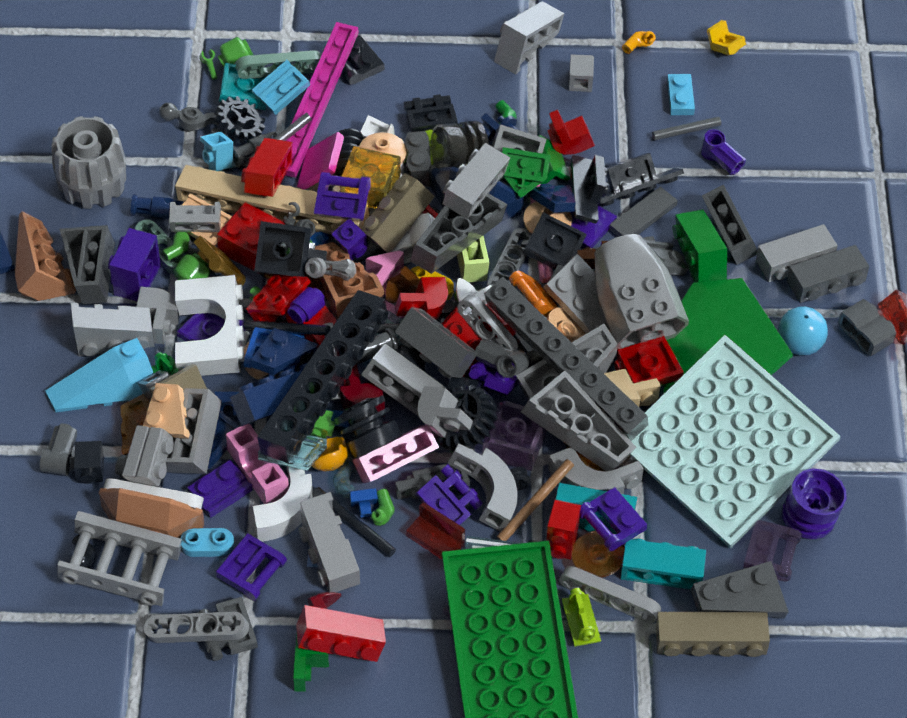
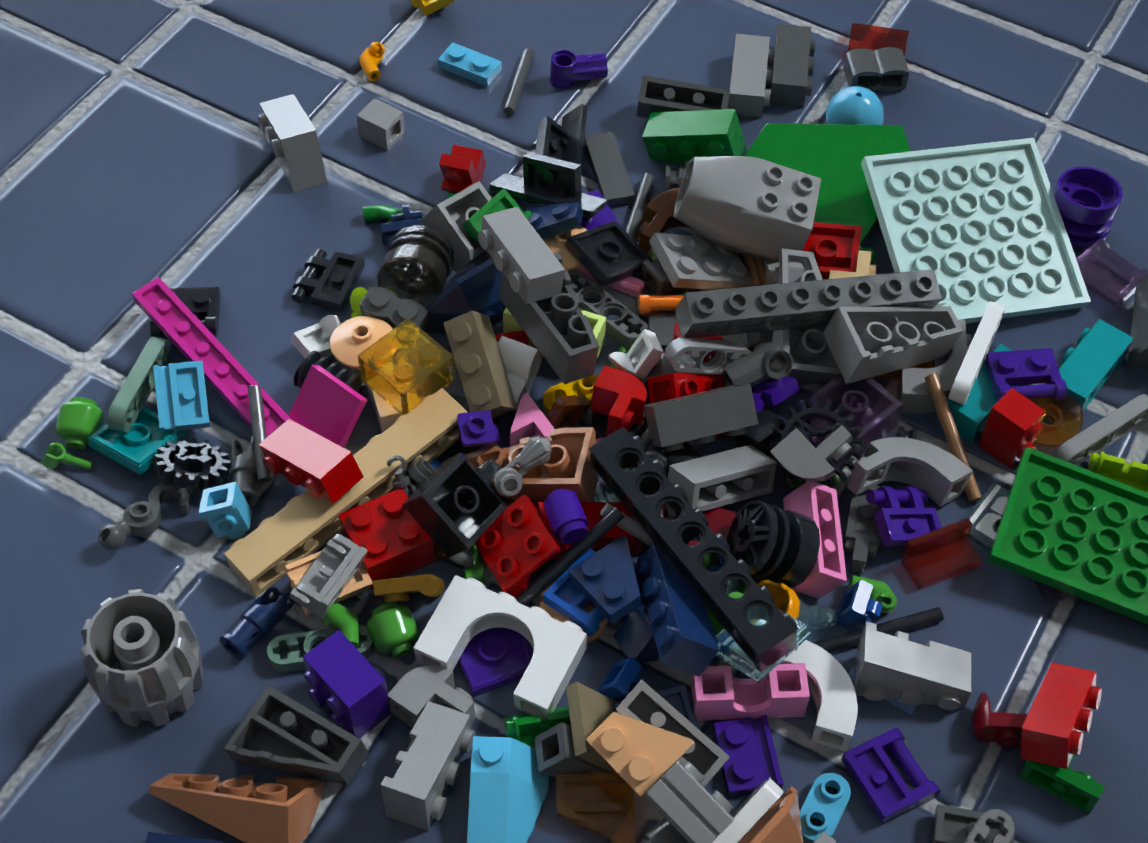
camera: 60 degrees left, 0 degrees up
dark purple plate [314,172,371,221] -> none
none -> white beam [948,301,1006,405]

